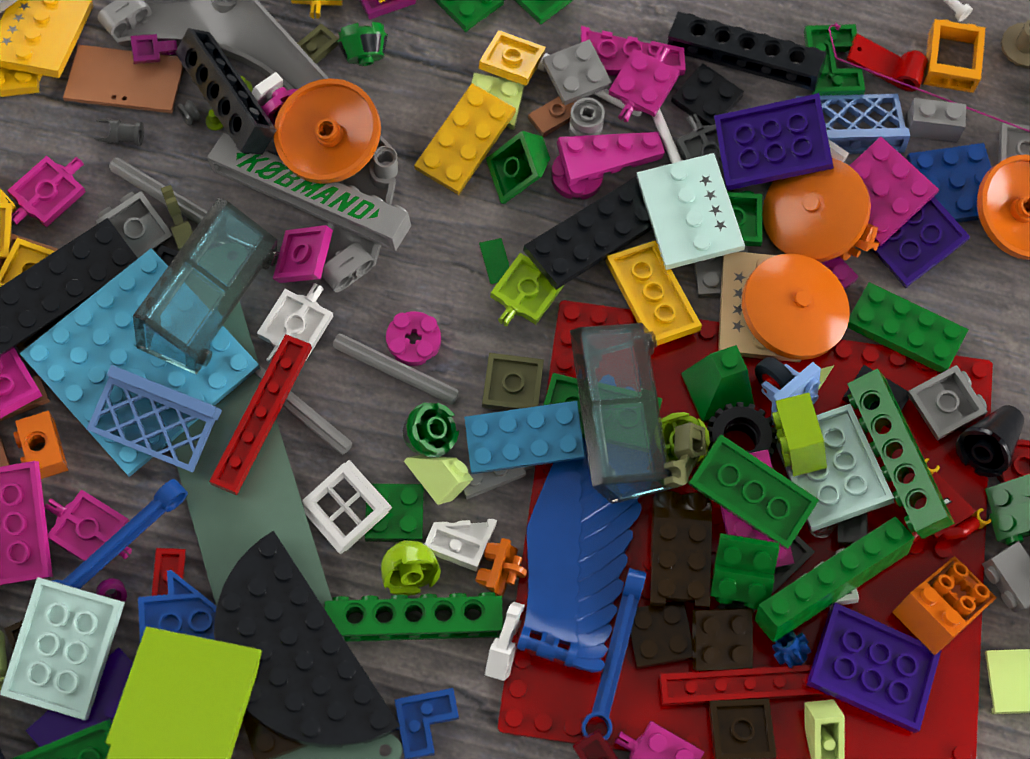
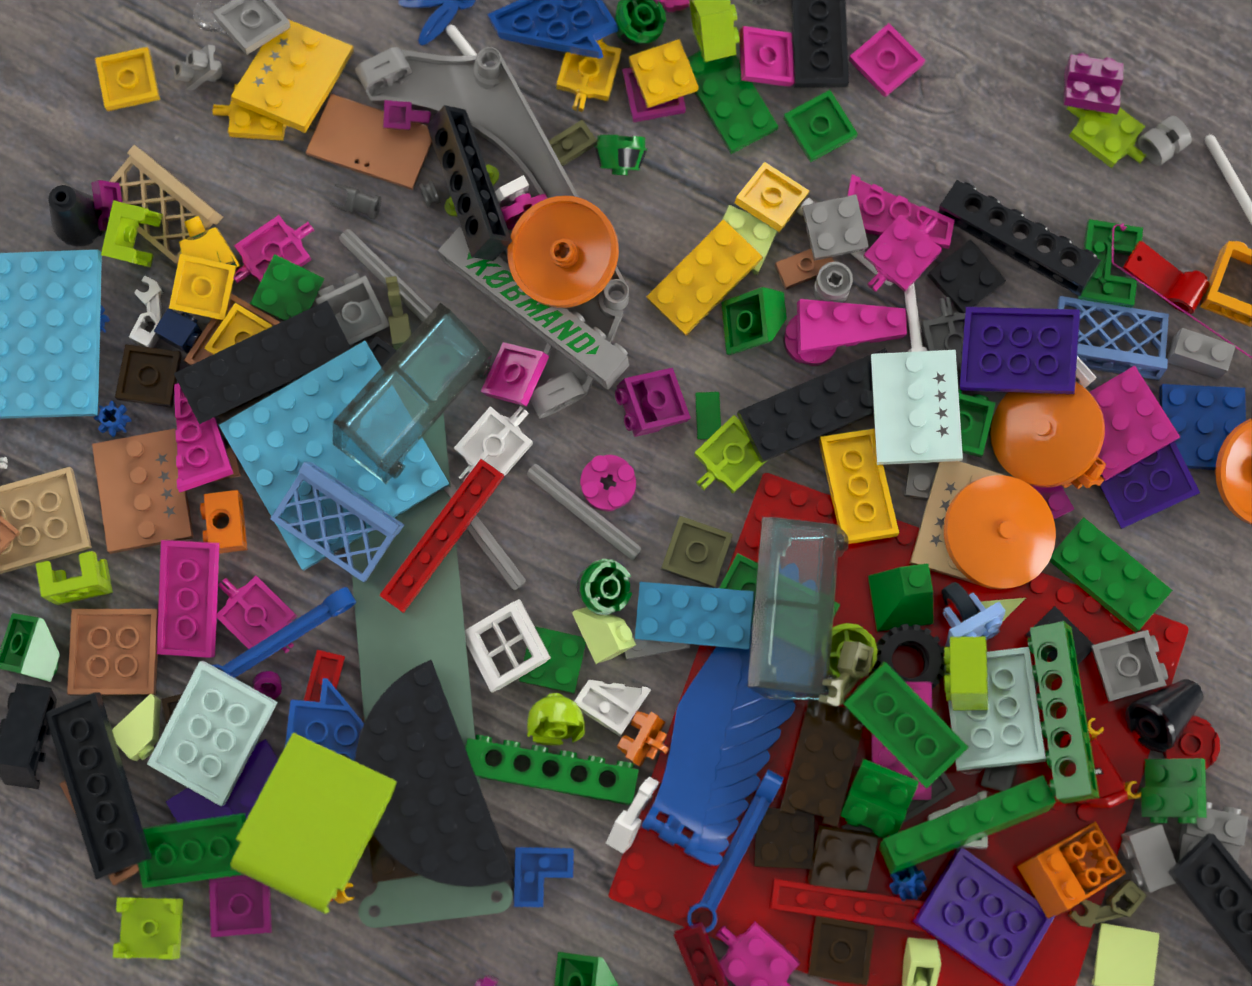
camera: 15 degrees right, 10 degrees up
none -> green plate [250,254,325,321]
none -> magenta plate [615,367,691,437]
none -> olive piece [1068,880,1147,928]

